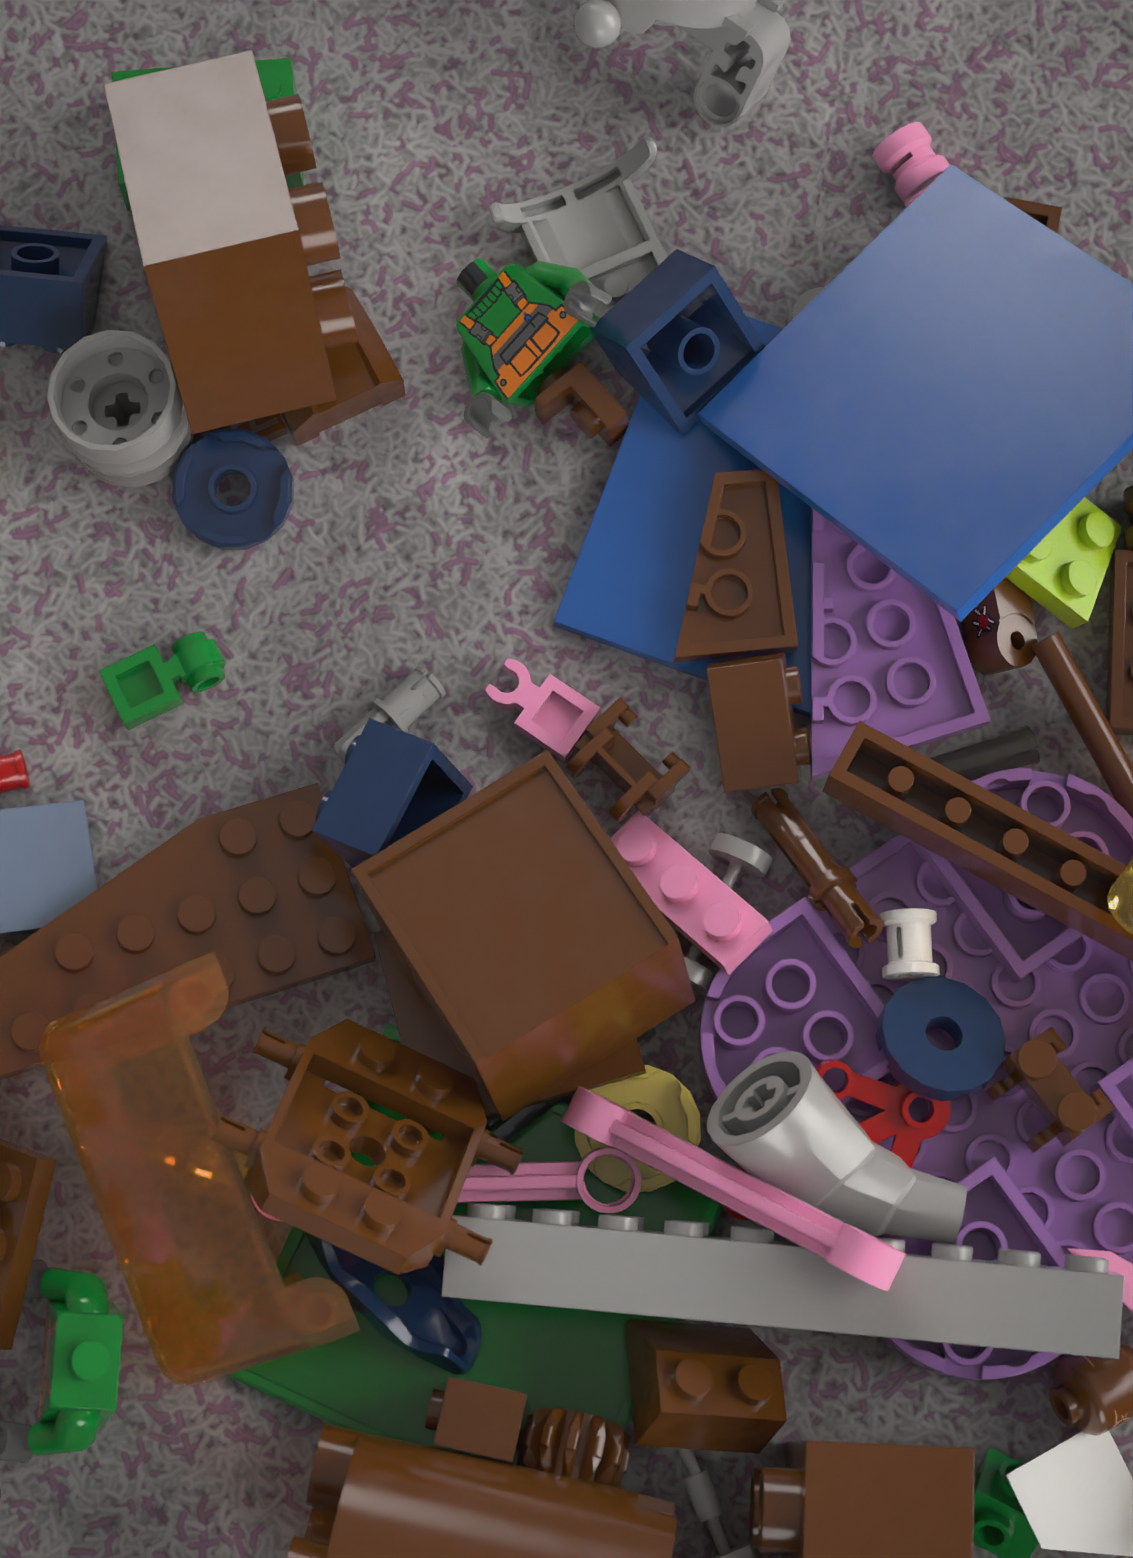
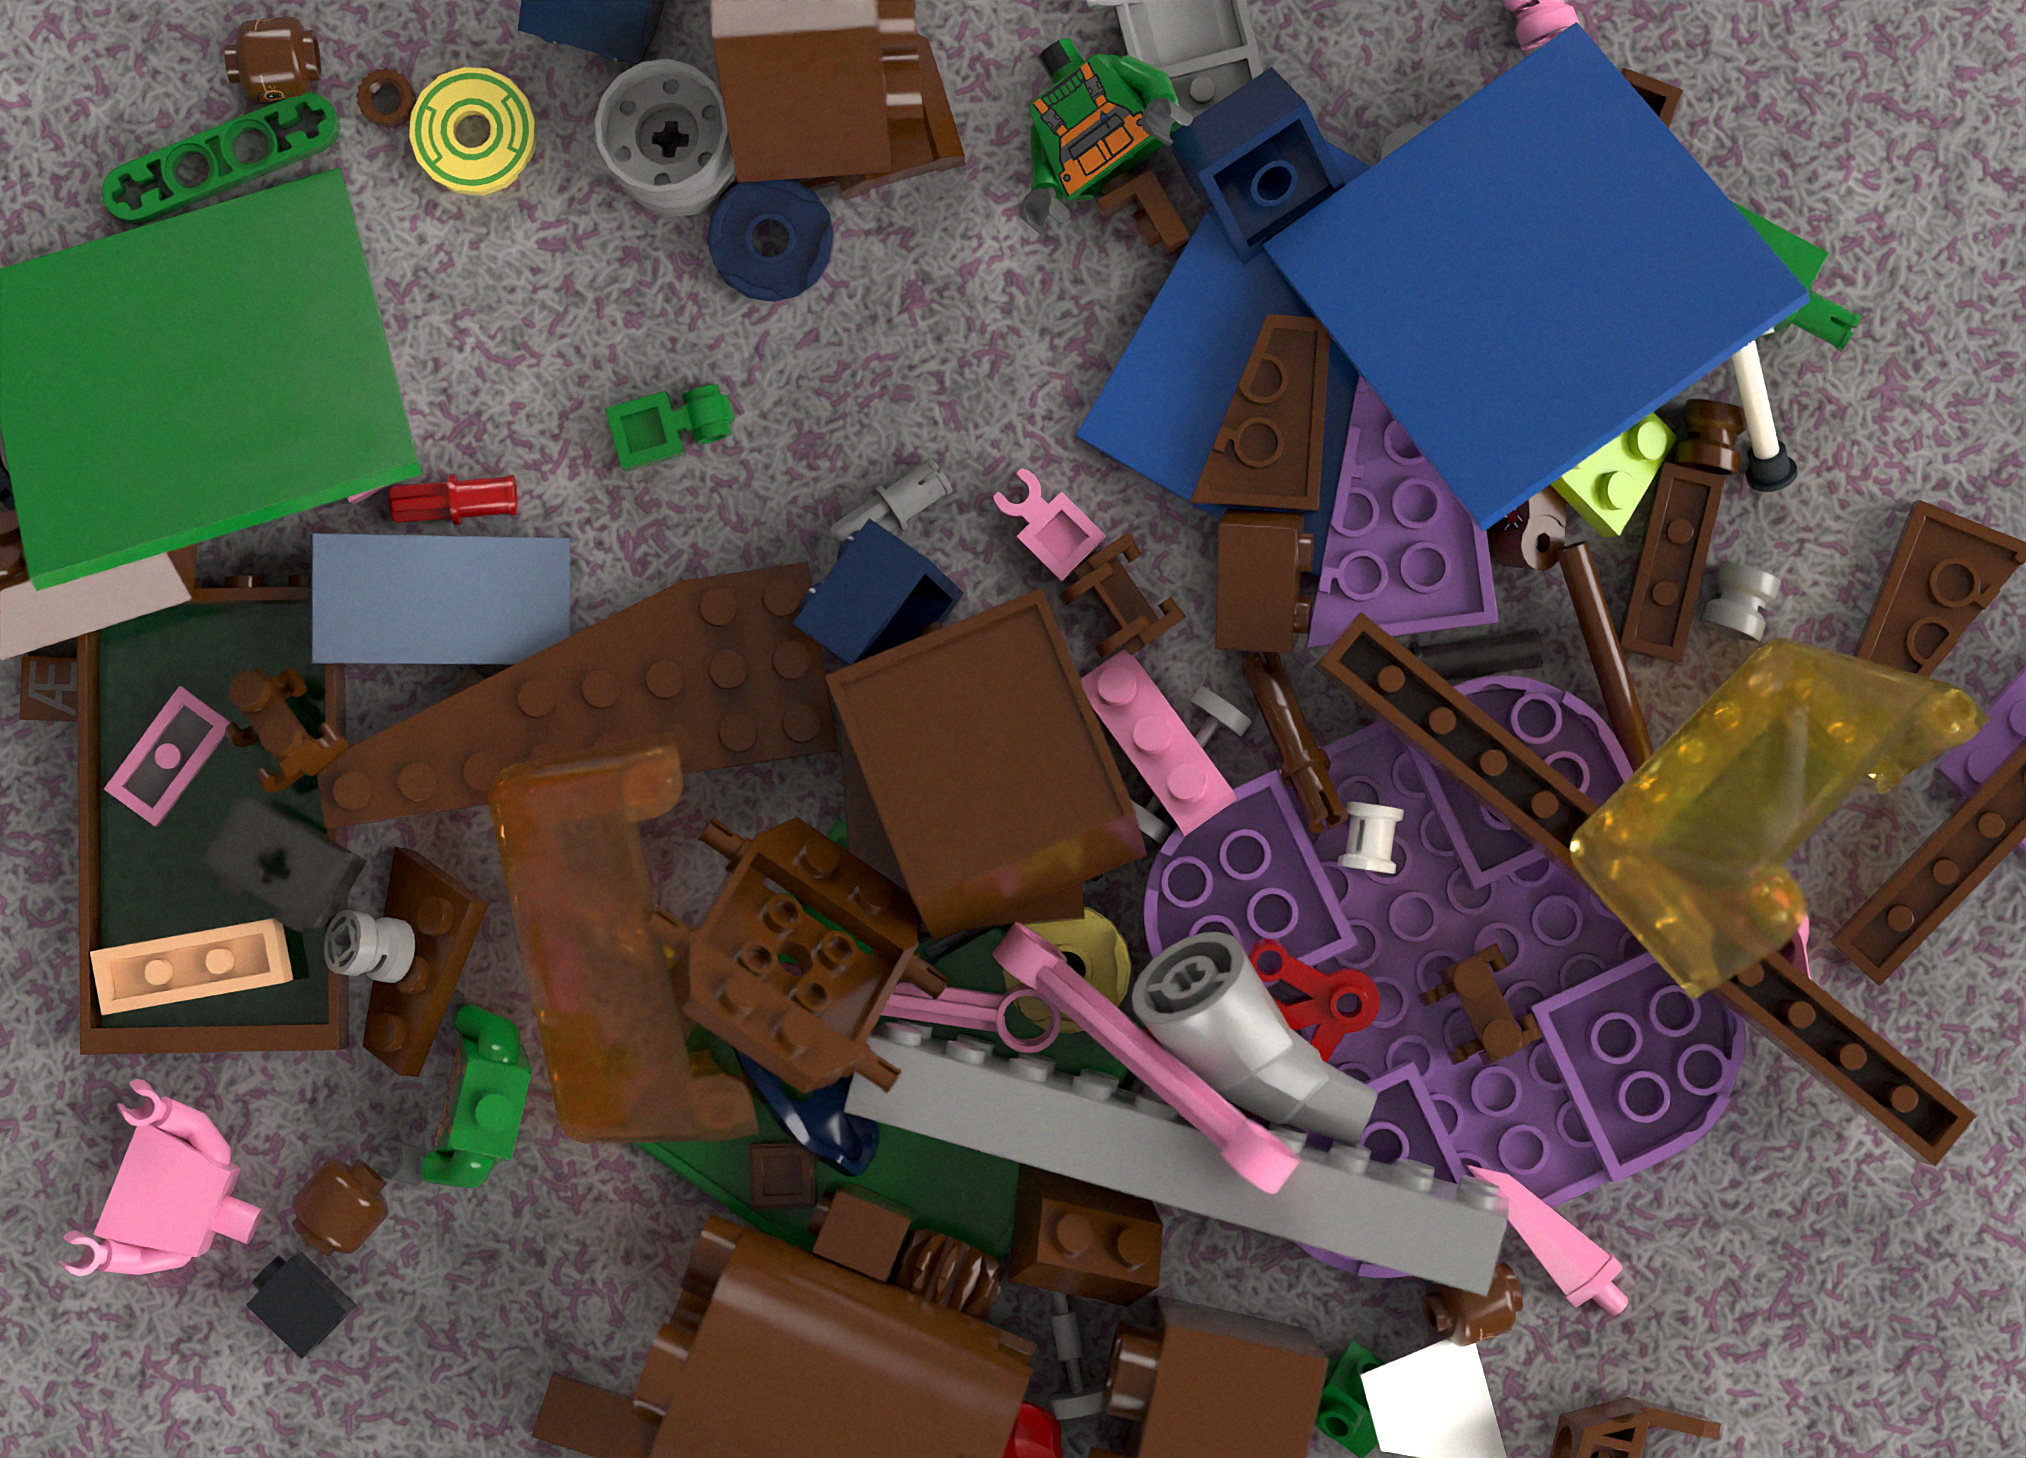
camera: 10 degrees right, 10 degrees up
dark blue tile [876,976,1006,1101] -> none
none -> reddish brown tile [749,1142,816,1209]

